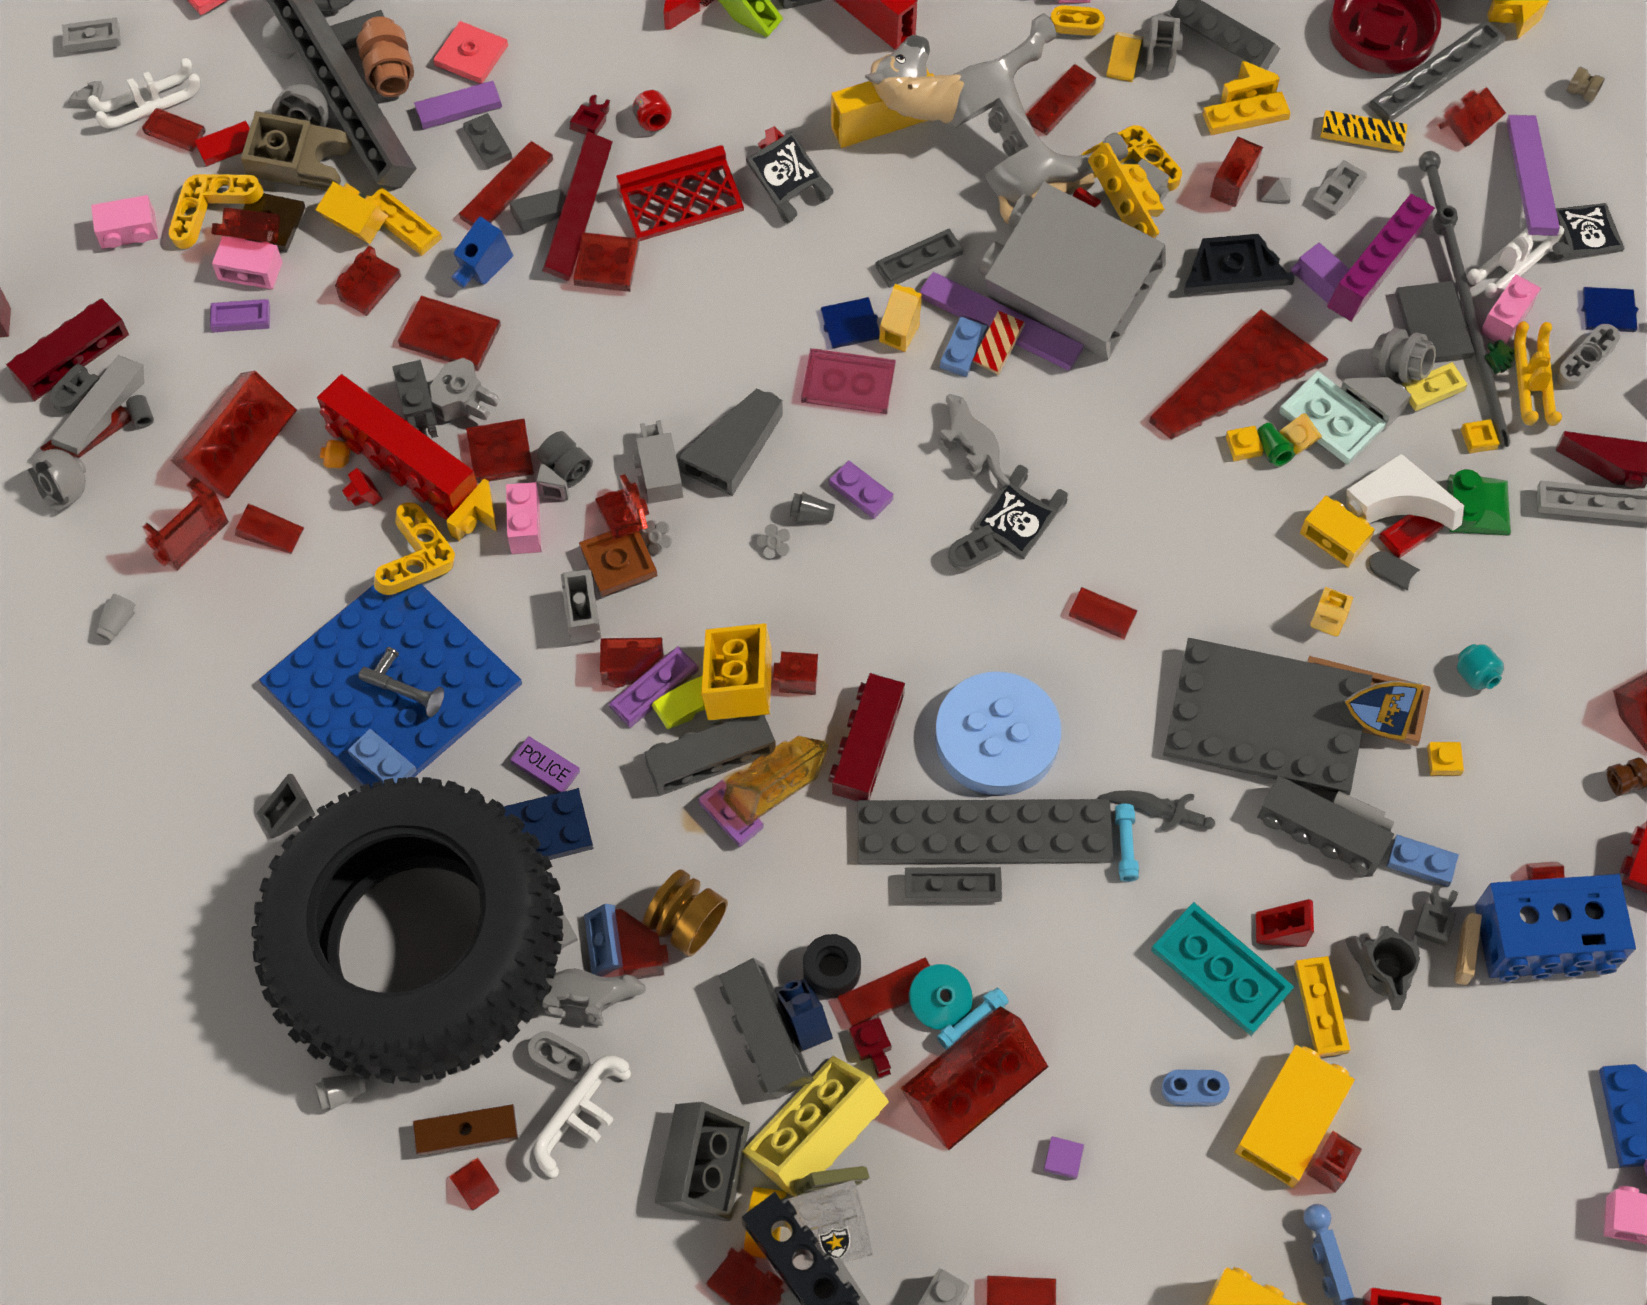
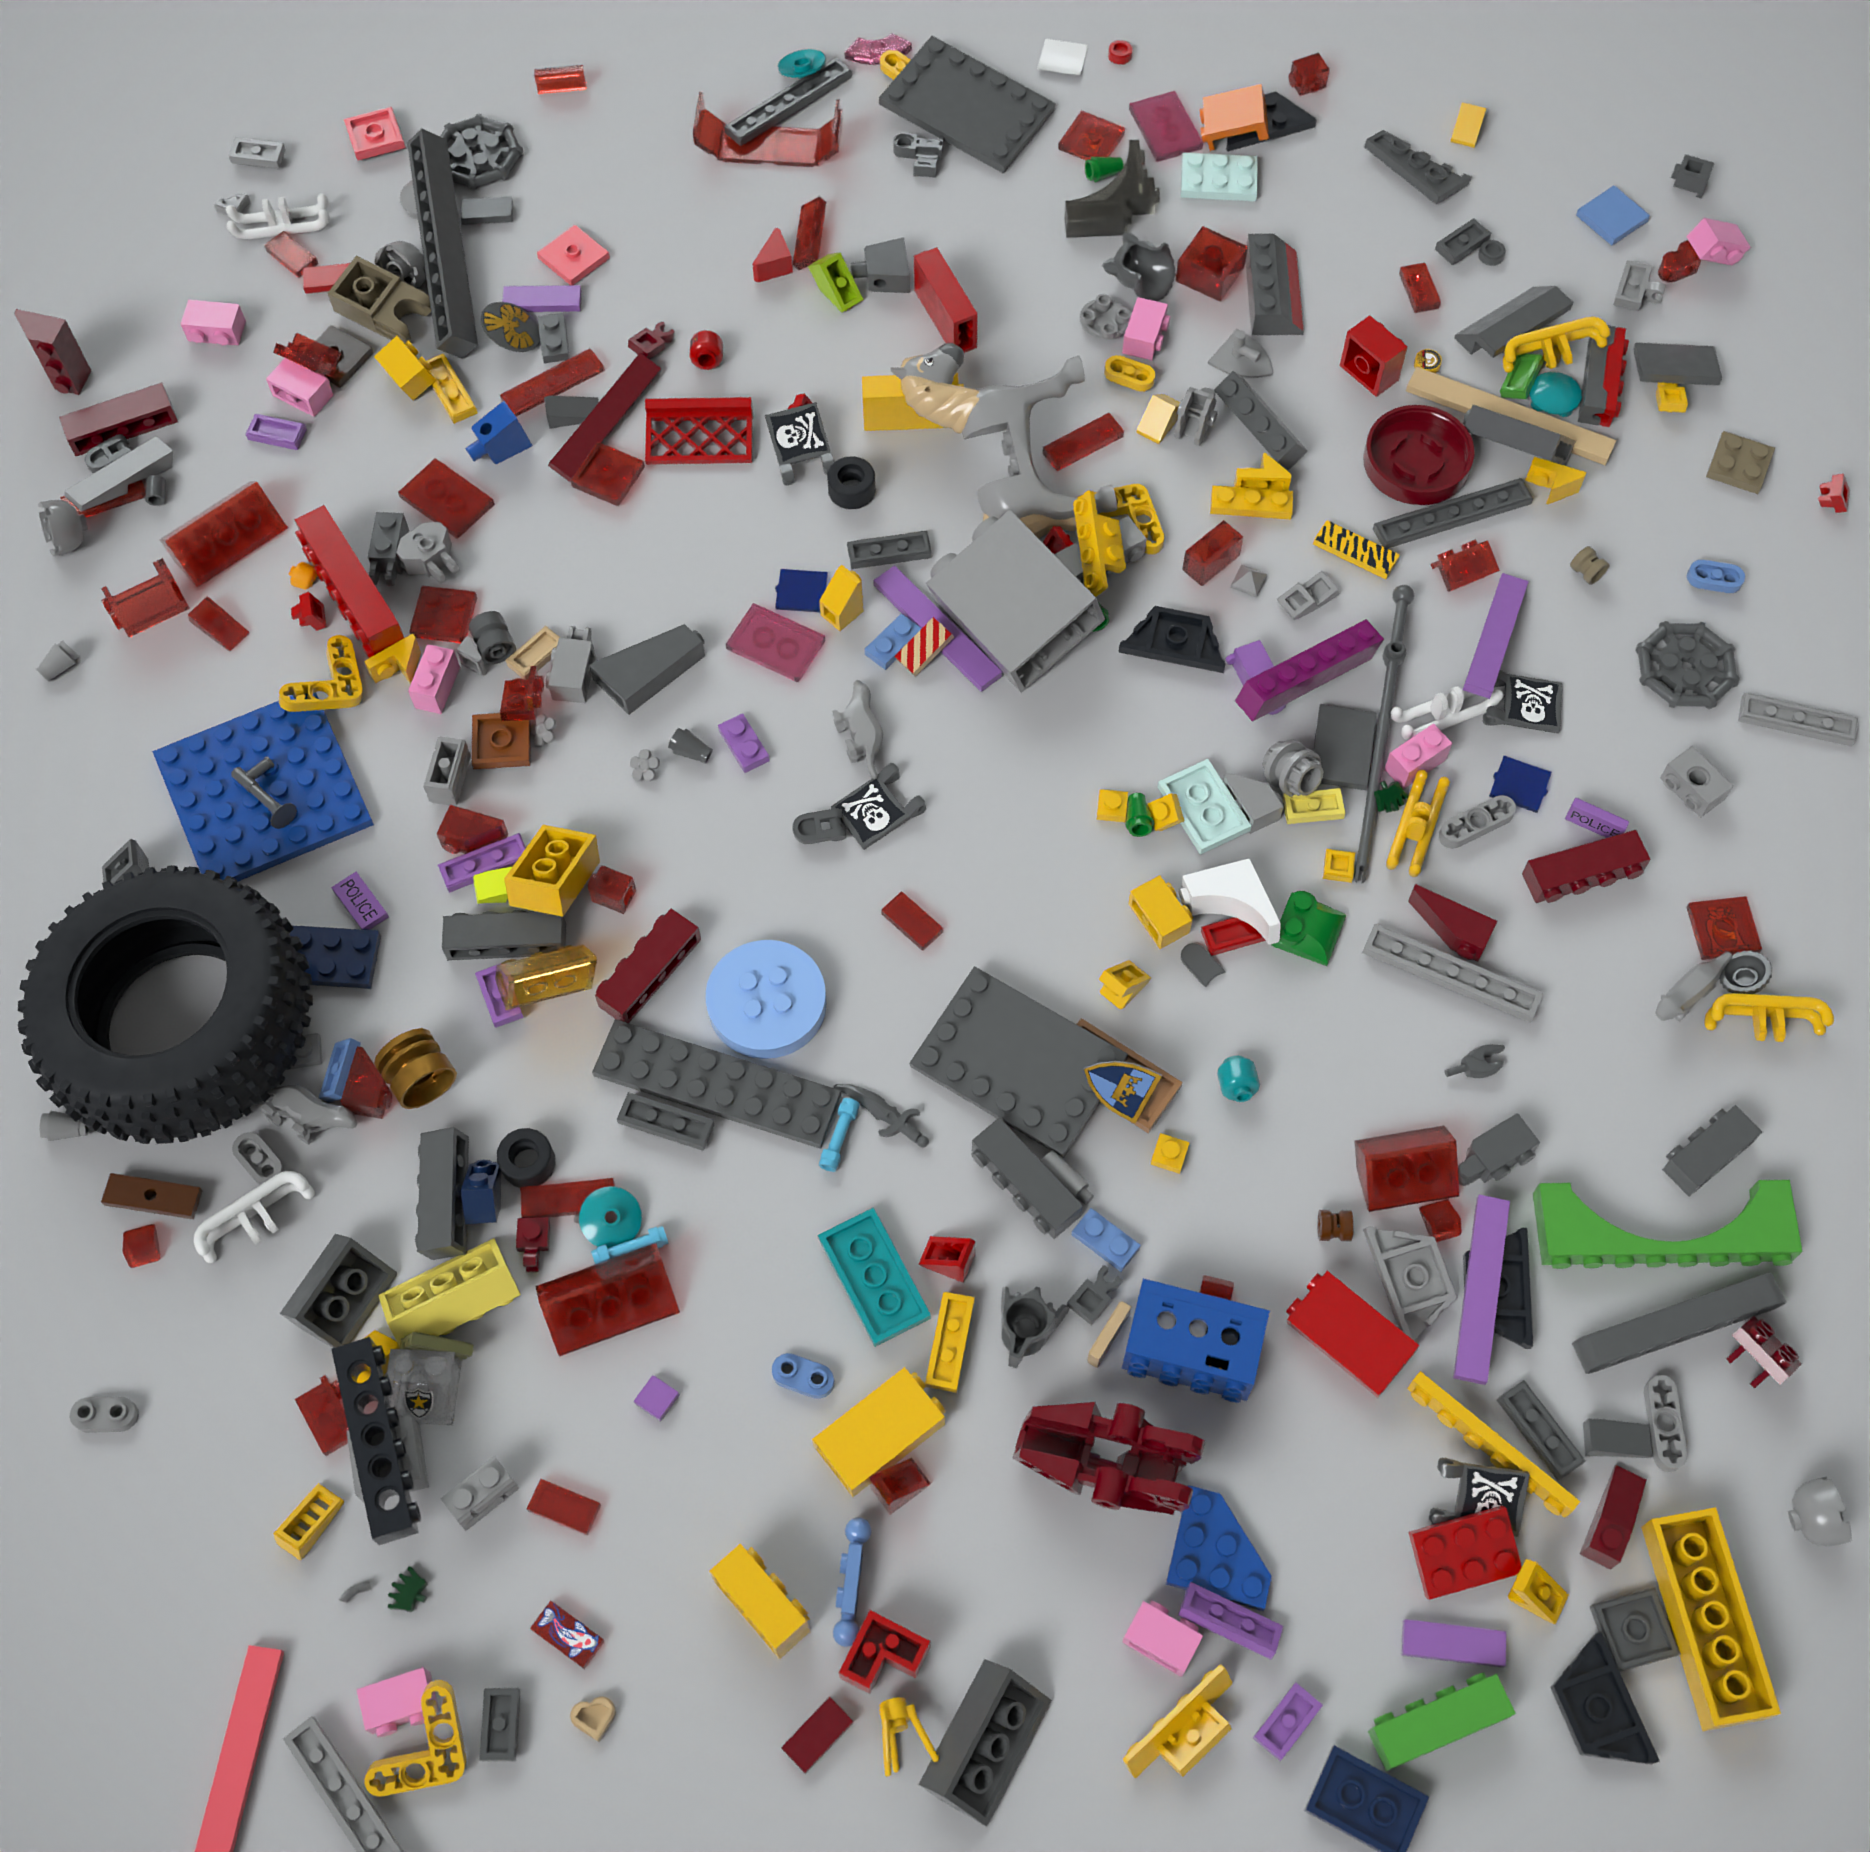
camera: 20 degrees right, 0 degrees up
yellow beam [168,174,264,249] -> none
clear red bracket [335,245,401,316] -> none
medium blue plate [348,729,417,784] -> none
nougat piece [356,16,414,97] -> none
clear red wing [1149,309,1329,440] -> none
none -> shield [481,302,540,352]
none -> tan tile [505,626,560,681]
none -> black tyre [827,456,876,509]
none -> dark red piece [1012,1402,1205,1515]

